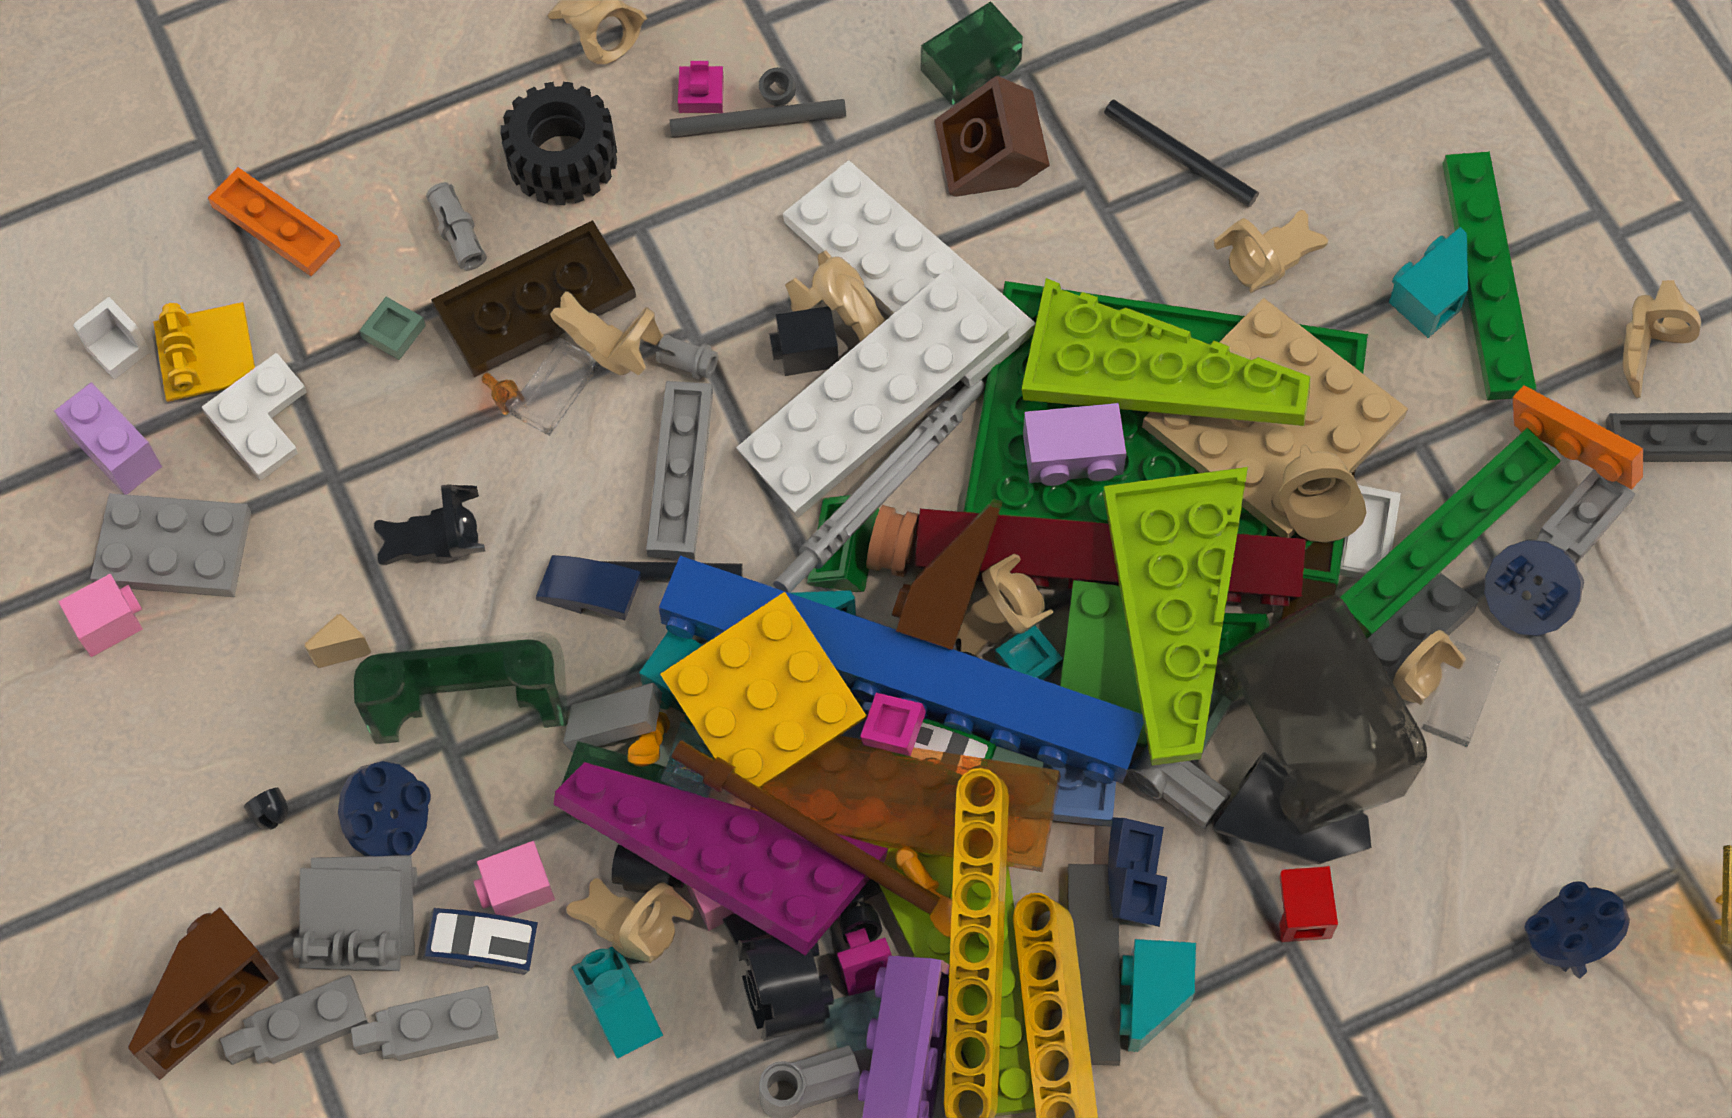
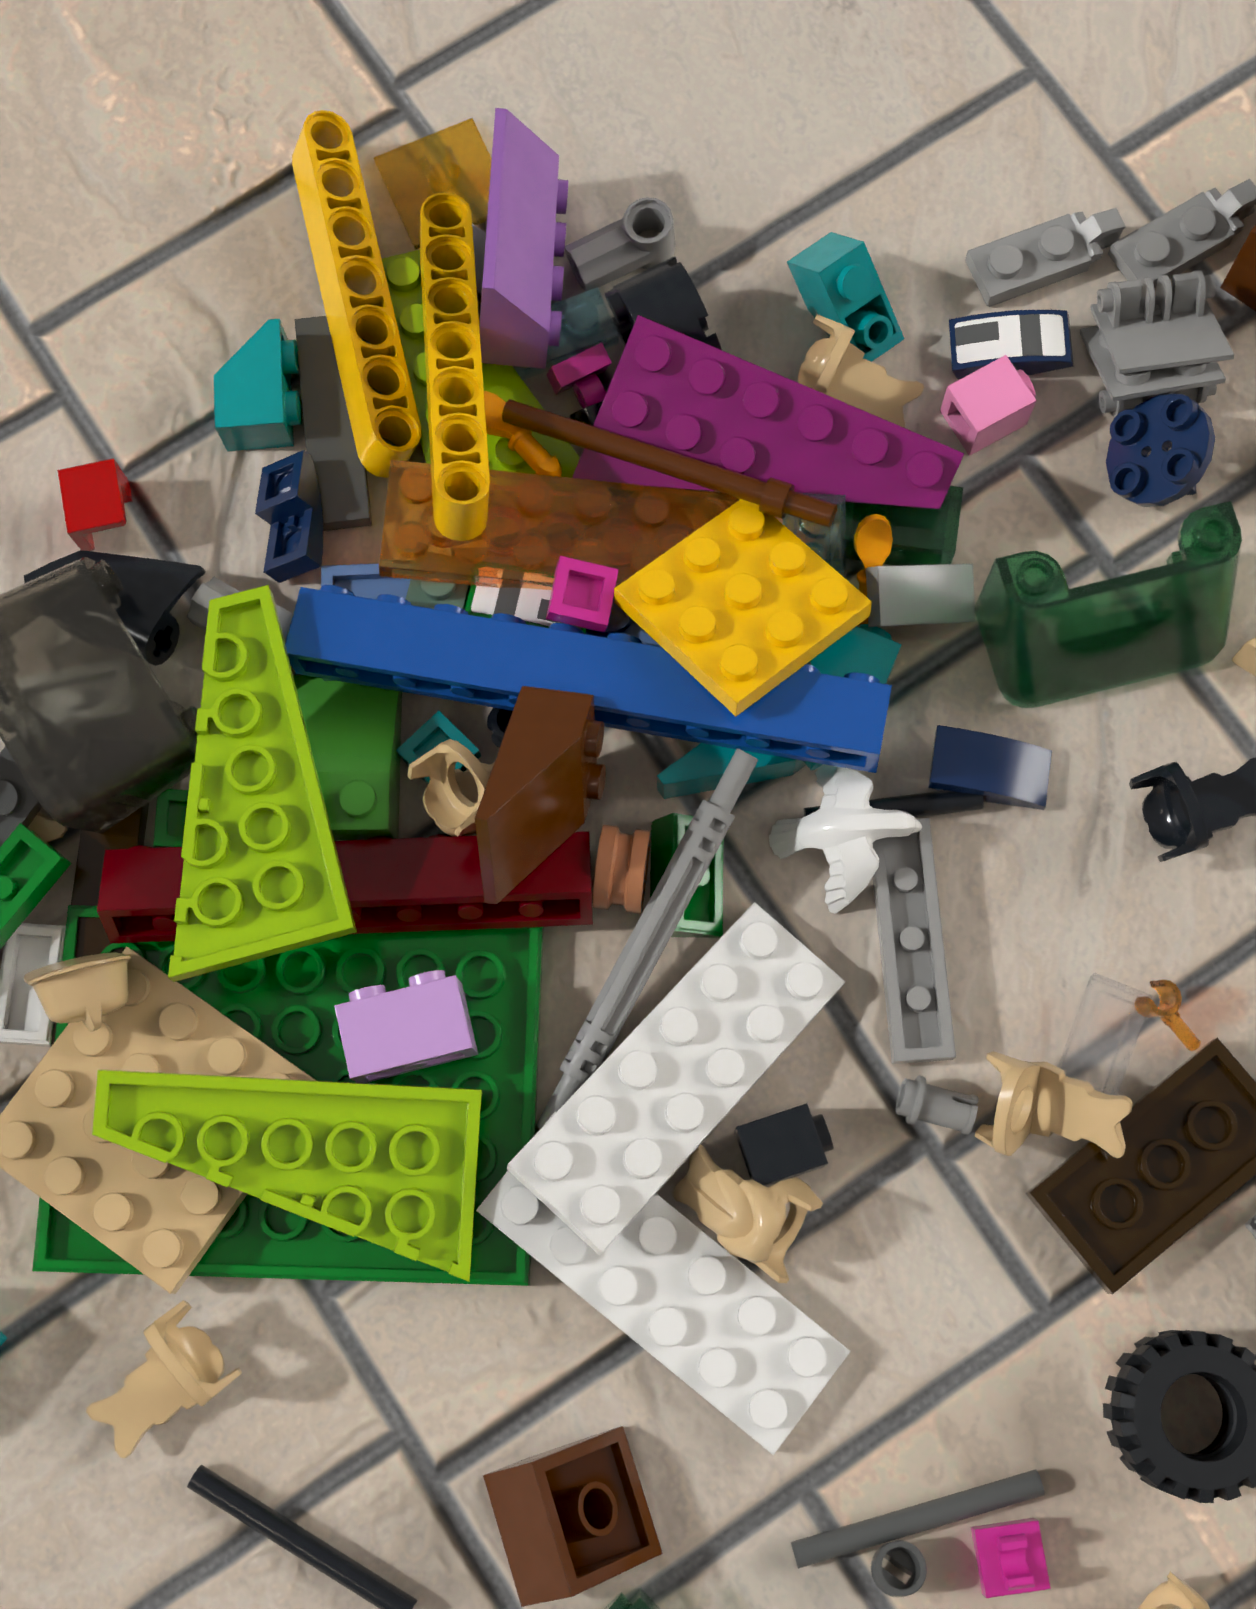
camera: 175 degrees right, 10 degrees up
none -> white animal [769,764,922,914]

